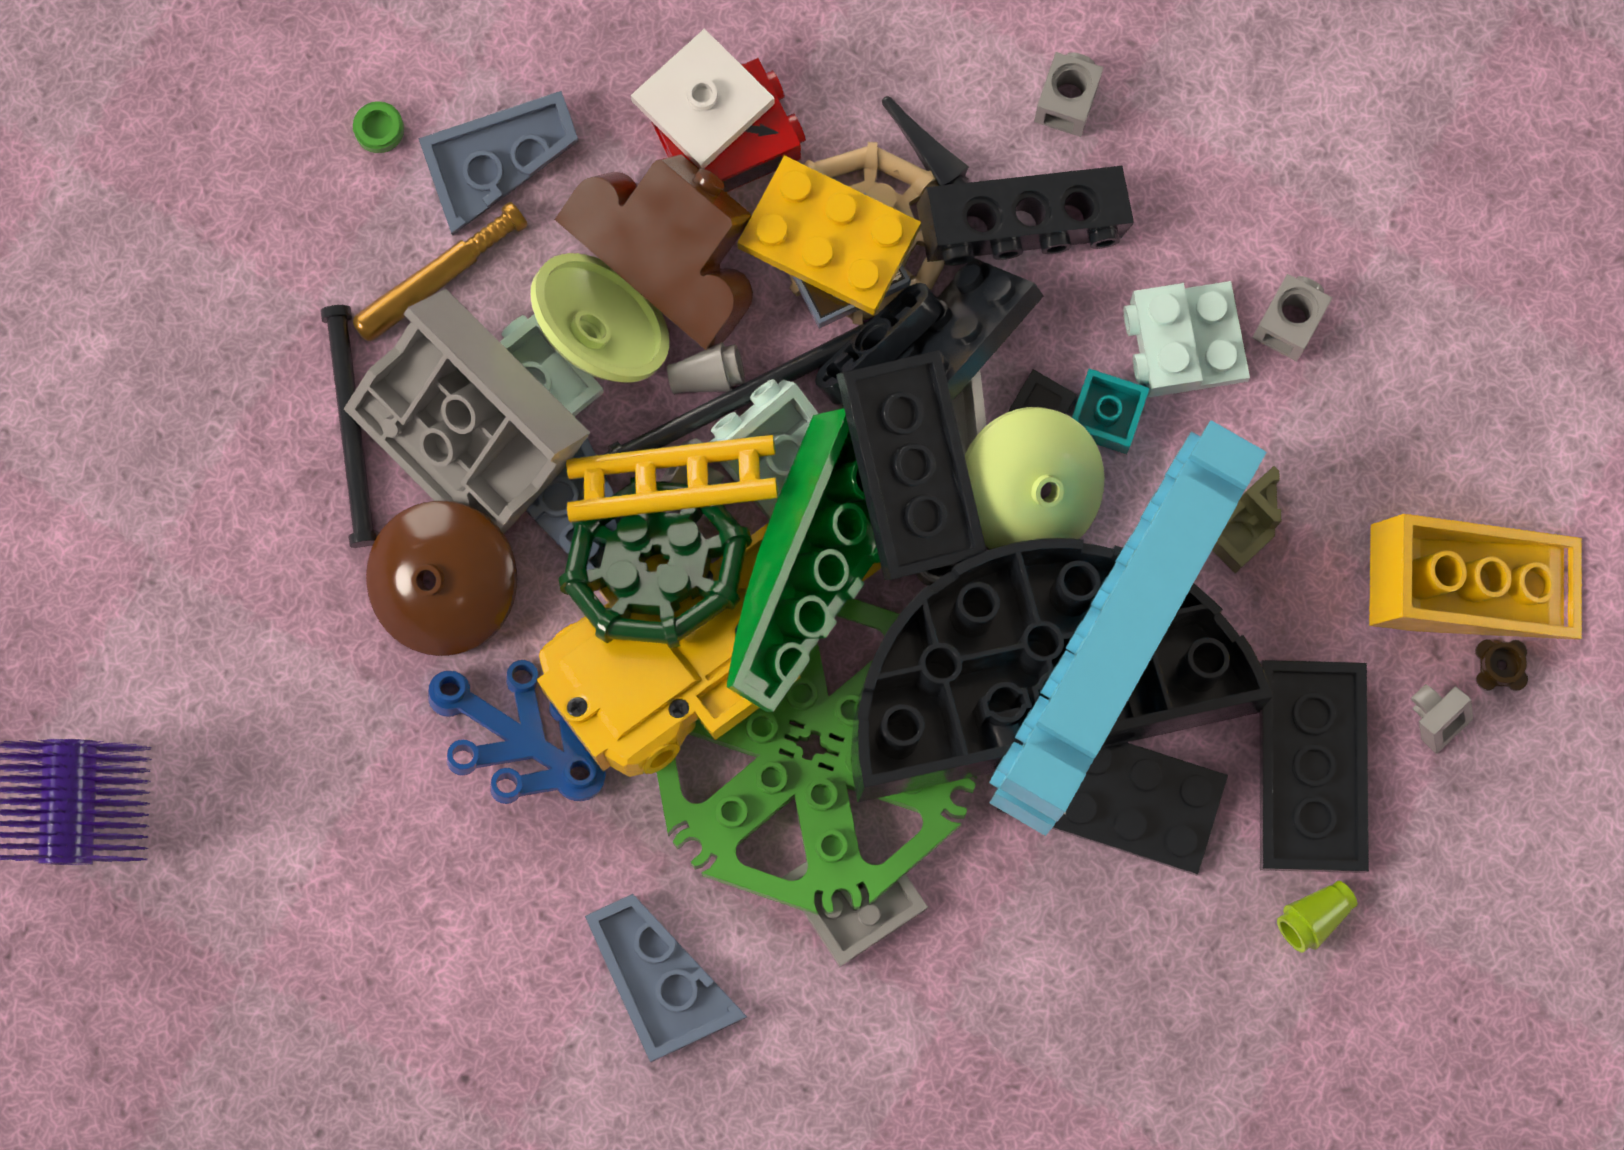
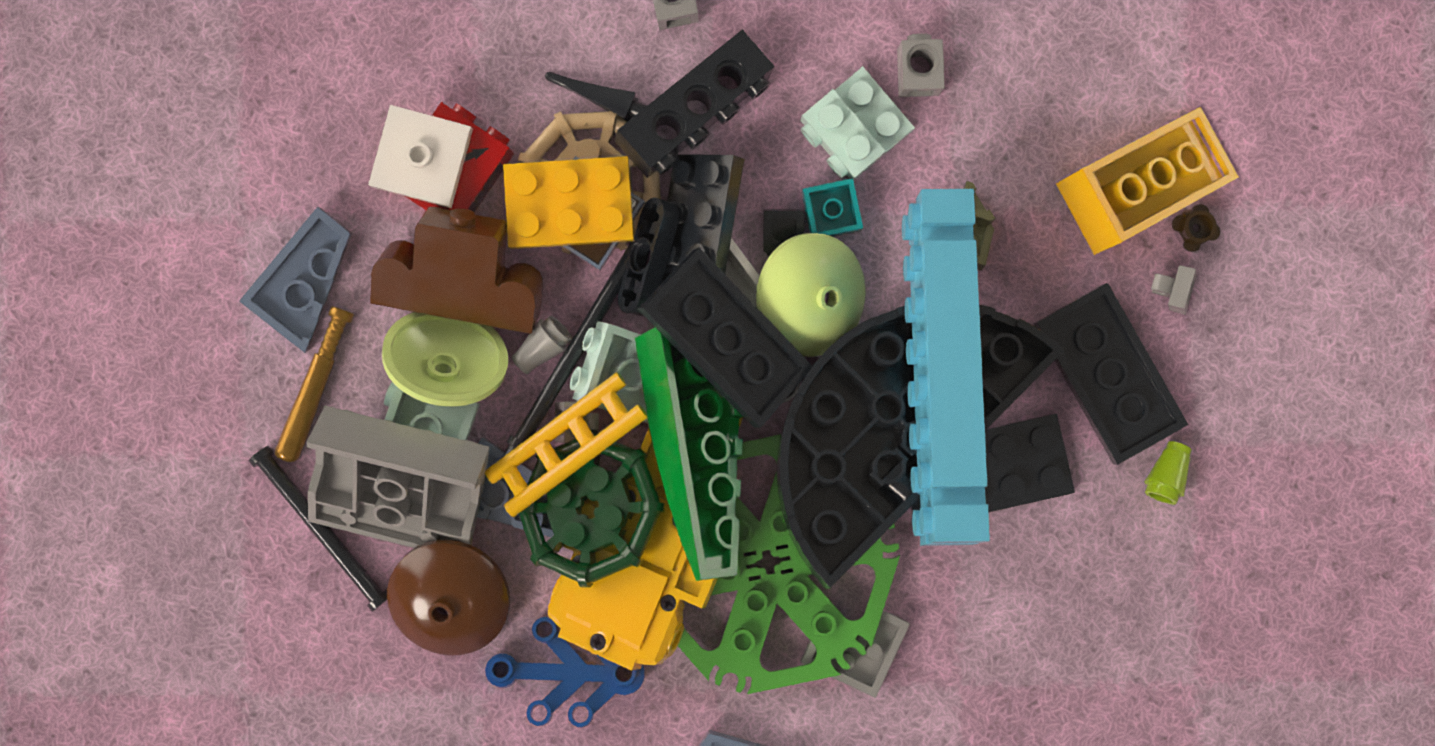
camera: 30 degrees left, 10 degrees up
bright green tile [353,101,404,153] -> none

